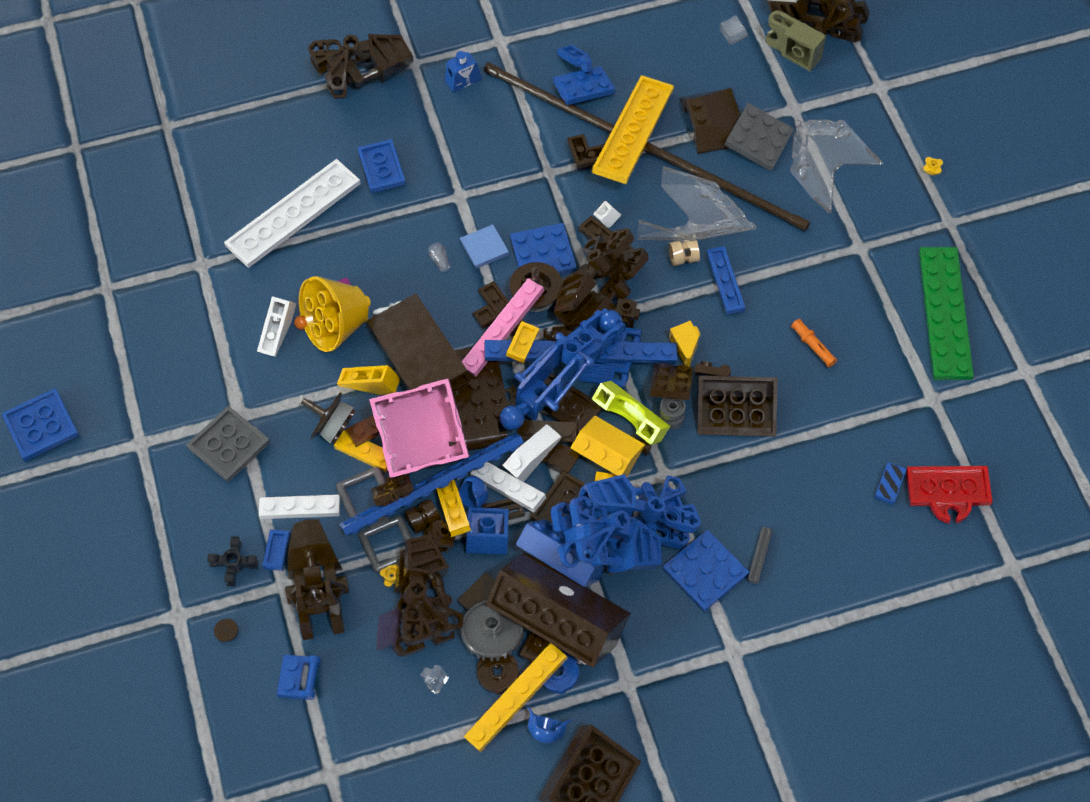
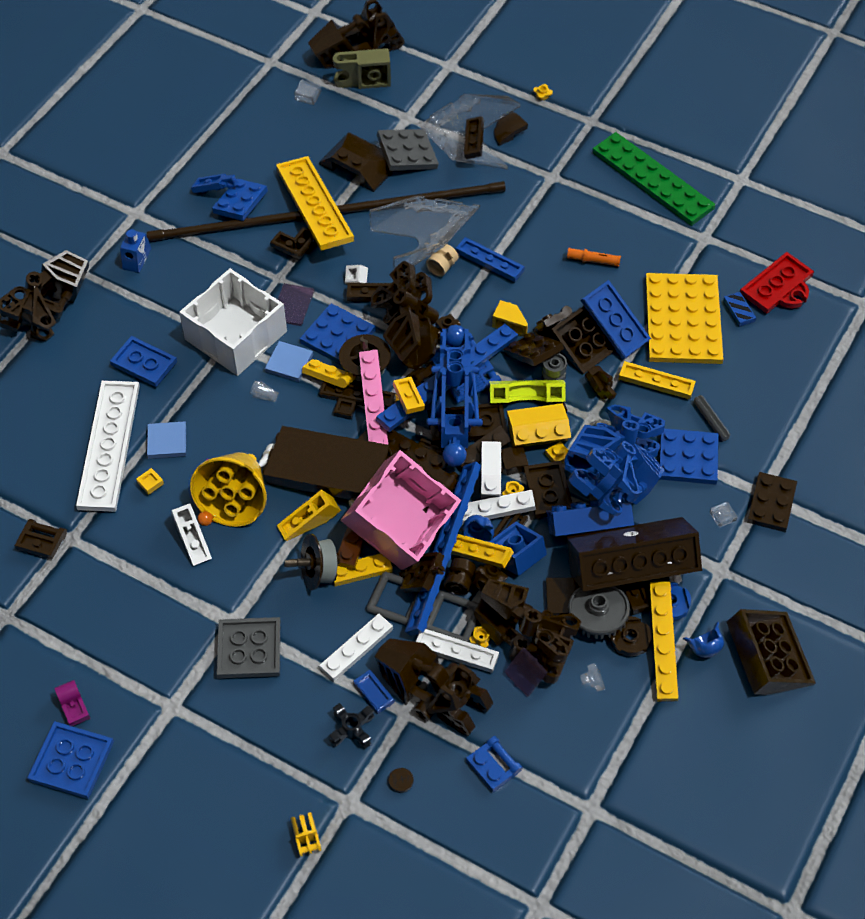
camera: 45 degrees left, 5 degrees down
none -> dark brown plate [15,519,67,560]
none -> magenta plate [54,680,90,726]
none -> yellow plate [136,468,164,495]
none -> medium blue tile [147,421,186,459]
none -> white tile [179,268,287,376]
none -> clear purple piece [278,283,314,326]
none -> yellow arm [290,812,322,857]
none -> yellow plate [302,359,356,388]
none -> white plate [416,629,499,673]
none -> dark brown plate [464,116,484,159]
none -> dark brown brick [494,111,528,146]
none -> yellow plate [502,481,524,495]
none -> blue piece [580,280,651,359]
none -> dark brown rock [585,366,616,399]
none -> yellow plate [619,361,696,400]
none -> yellow plate [646,273,723,364]
none -> clear plate [710,501,738,528]
none -> dark brown plate [747,472,797,532]

